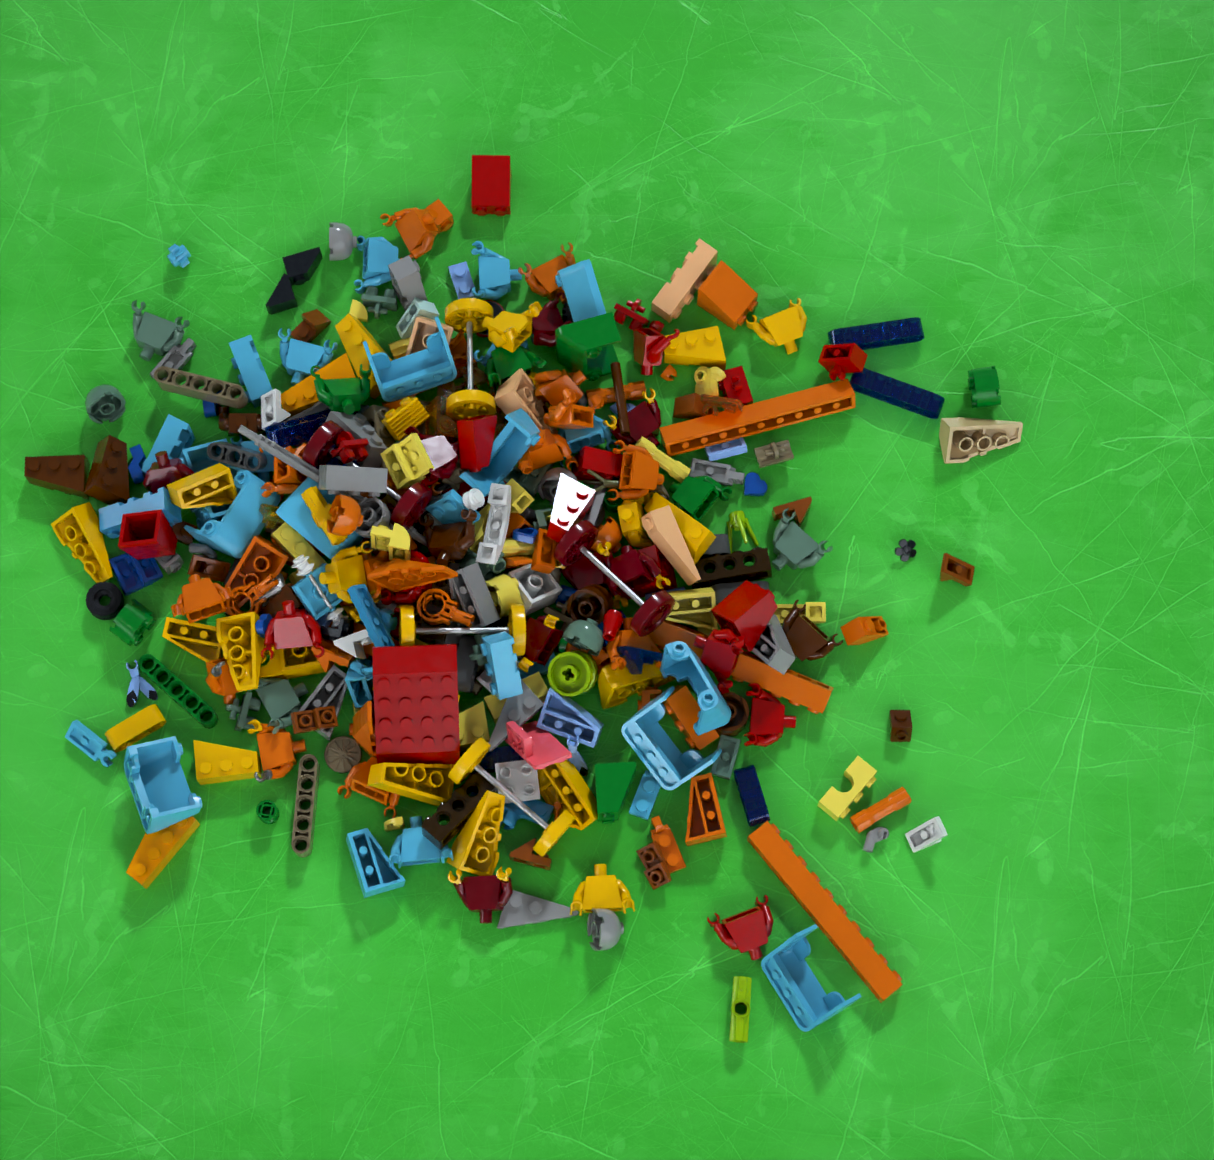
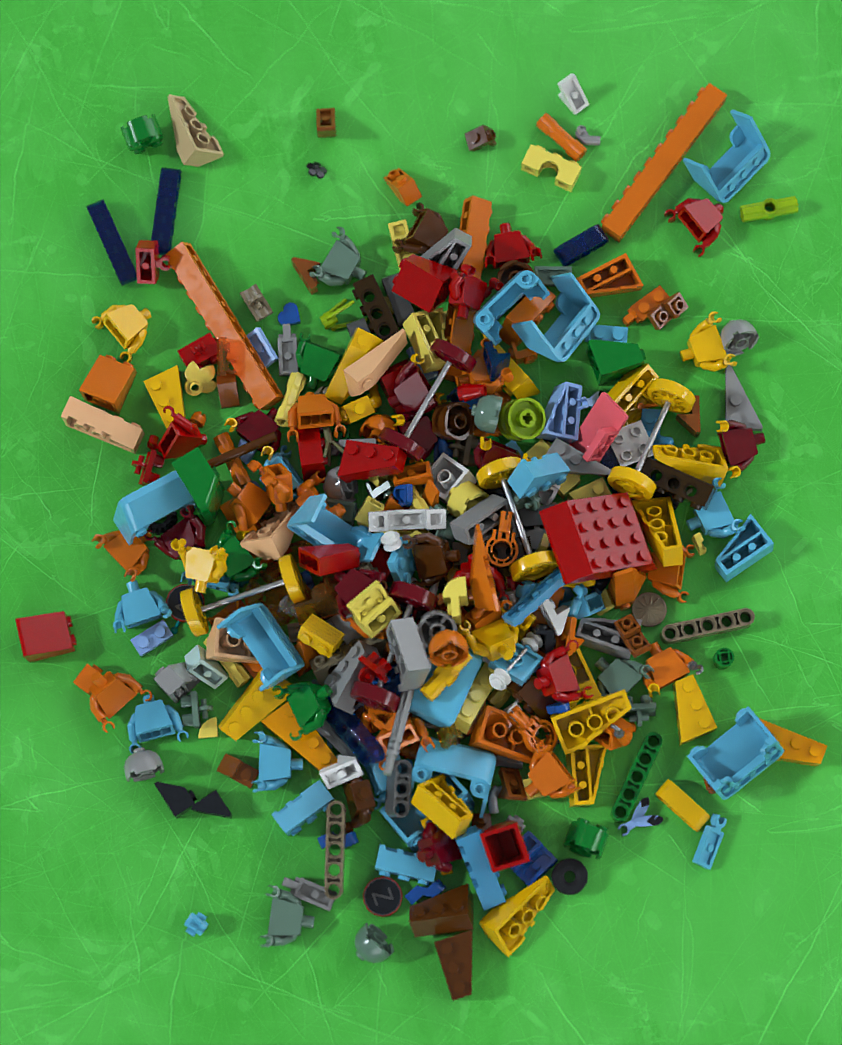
camera: 105 degrees left, 5 degrees up
none -> black tile [363,877,403,917]

